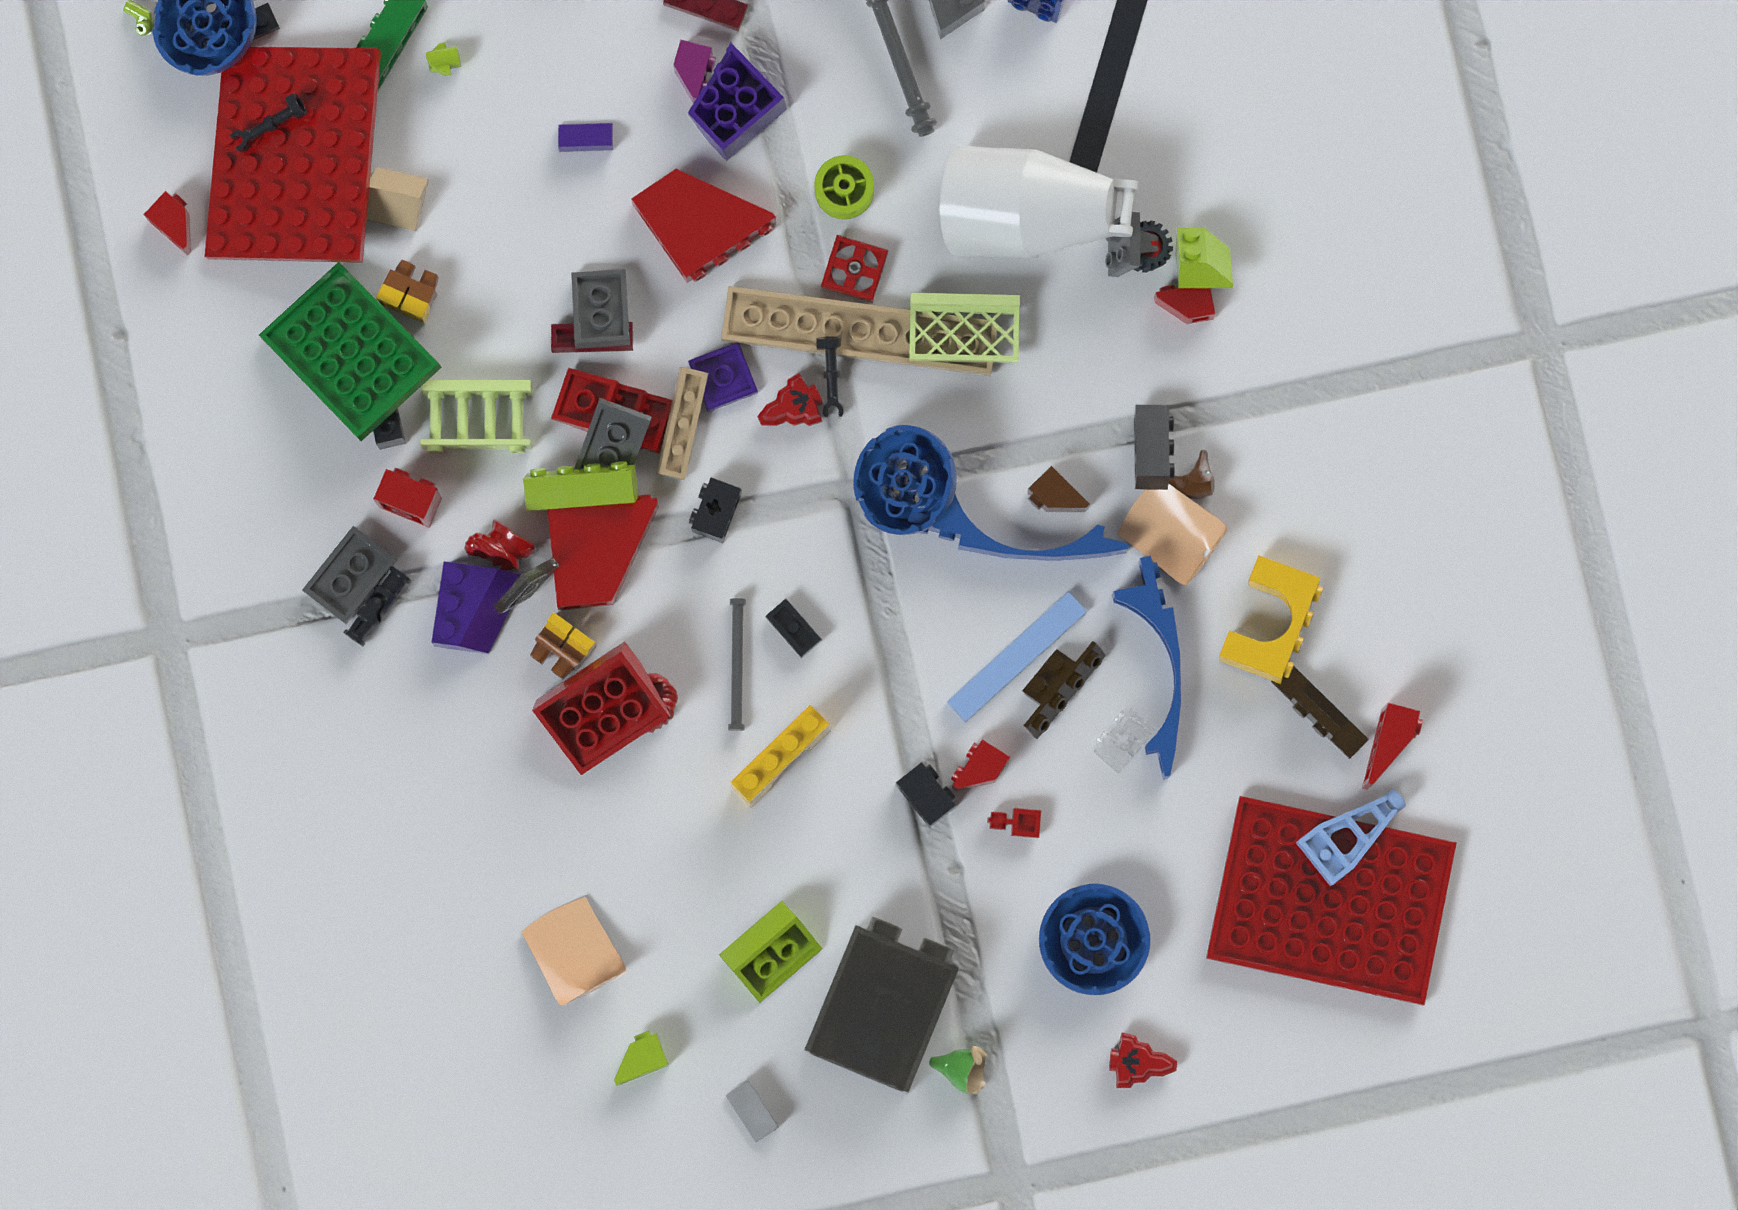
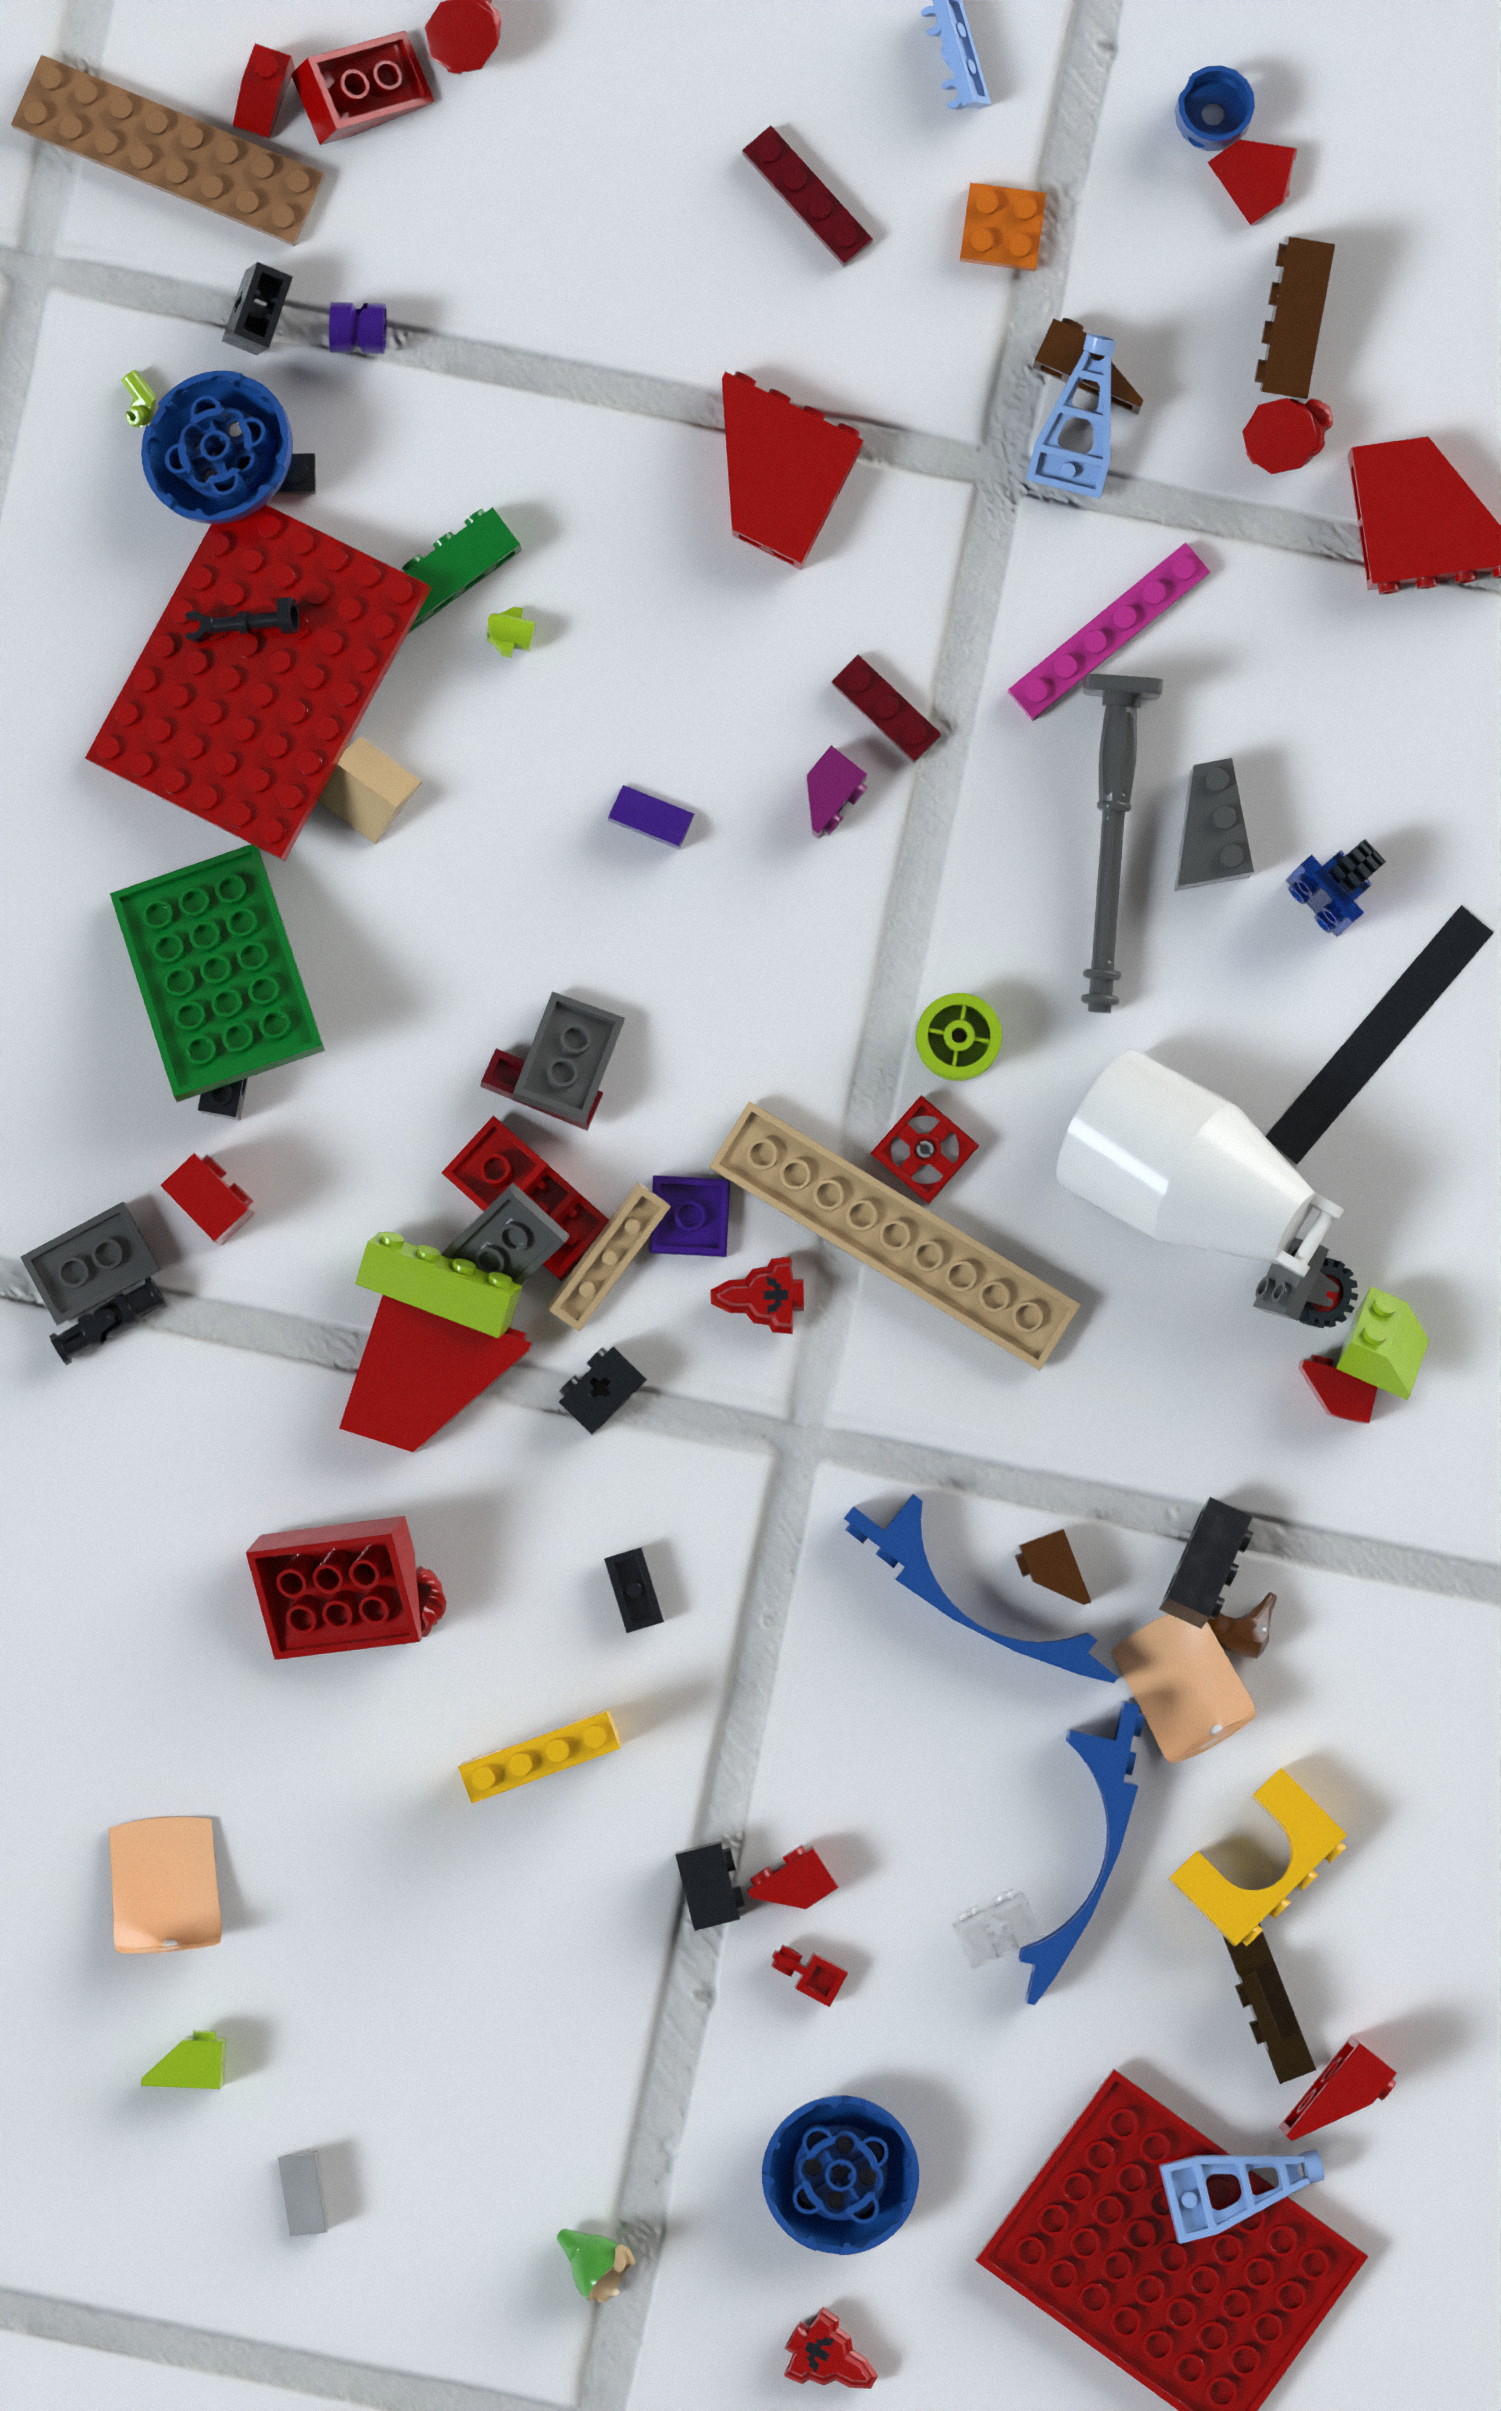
camera: 25 degrees right, 5 degrees up
red slope [143,191,191,256] -> none
hips [376,259,439,324] -> none
yellowish green fence [420,380,533,454] -> none
dark purple wedge [431,561,528,654] -> none
red piece [464,520,535,571] -> none
clear smoke plate [493,558,559,614] -> none
dark orange hips [530,612,597,680] -> none
red slope [631,169,776,283] -> none
dark purple wedge [688,42,787,161] -> none
lime slope [719,901,823,1003] -> none
dark grey bar [728,598,746,731] -> none
clear smoke brick [804,917,959,1094] -> none
black piece [816,336,843,417] -> none
blue brick [853,425,957,535] -> none
yellowish green fence [909,293,1020,363] -> none
light blue tile [947,592,1087,723] -> none
dark brown bracket [1022,641,1106,739] -> none

